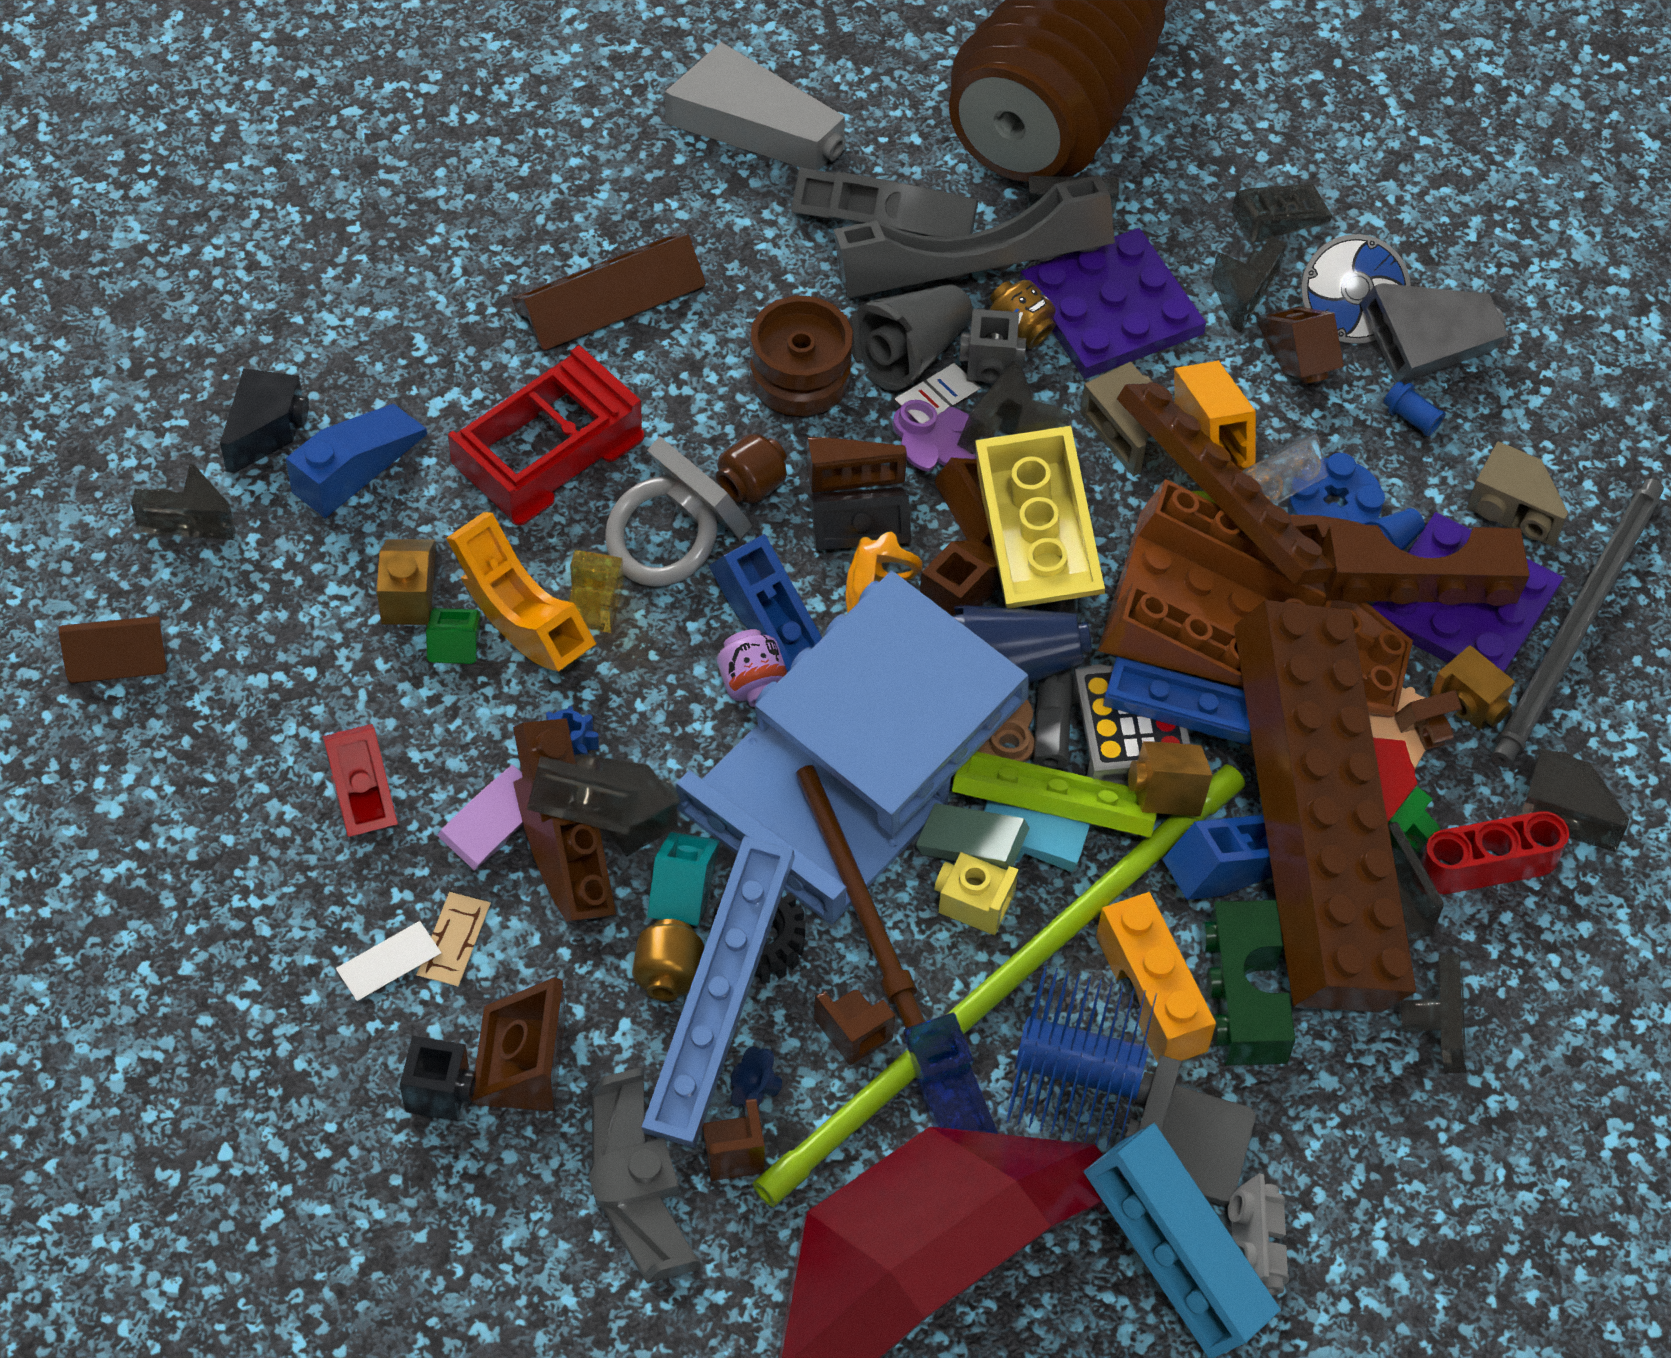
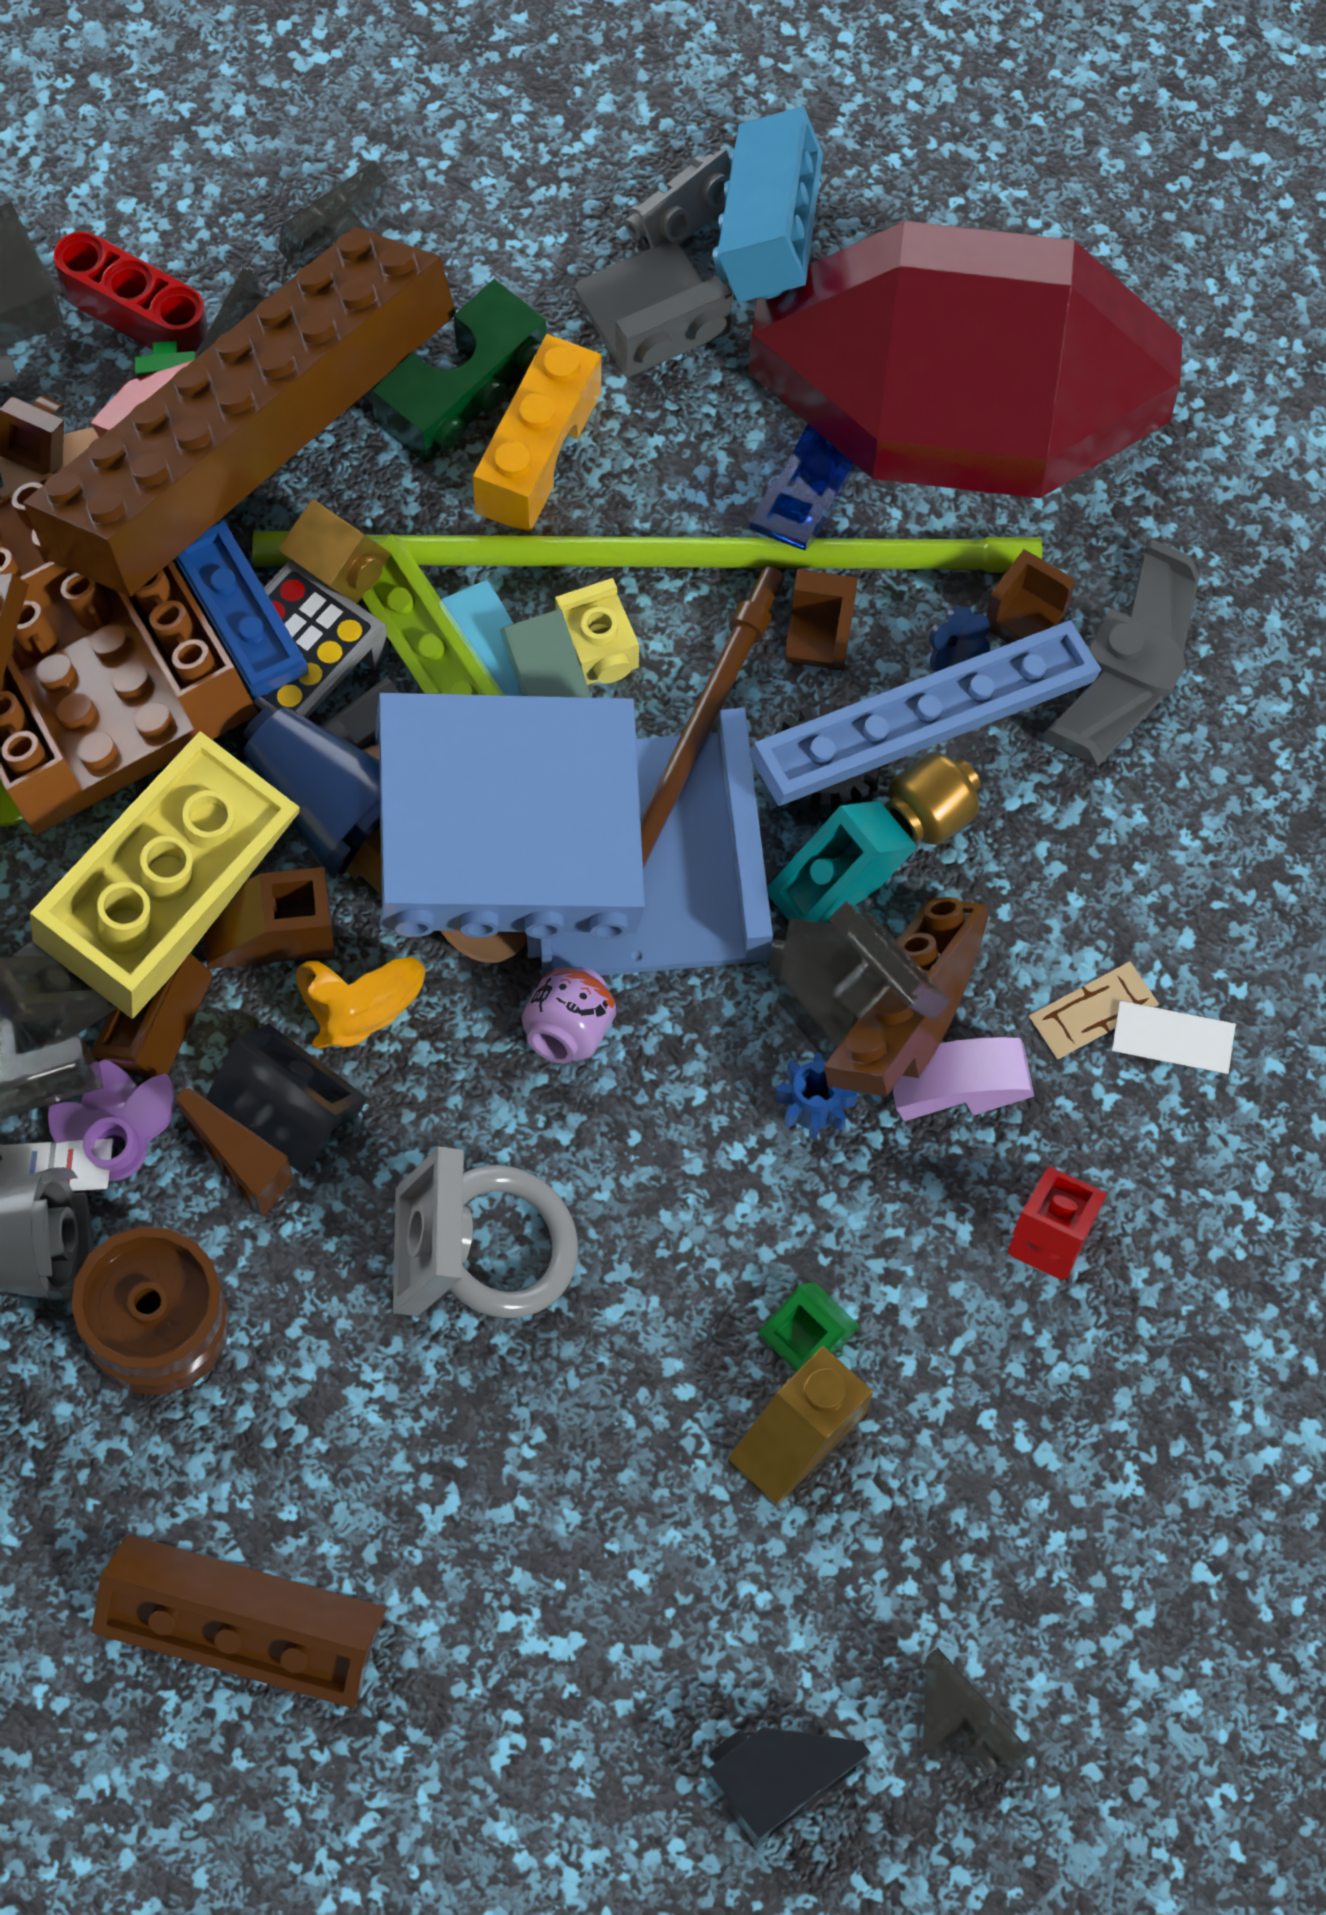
camera: 135 degrees left, 10 degrees up
reddish brown slope [58,616,168,683] -> none
blue slope [286,403,427,518] -> none
black brick [400,1035,476,1121] -> none
light orange arch [446,512,596,671] -> none
red piece [448,345,644,526] -> none
reddish brown slope [471,977,566,1111] -> none
clear yellow panel [568,550,624,633] -> none
blue slope [709,534,822,673] -> none
reddish brown head [716,433,787,504] -> none
blue piece [1007,965,1157,1149] -> none
blue slope [1162,815,1273,900] -> none

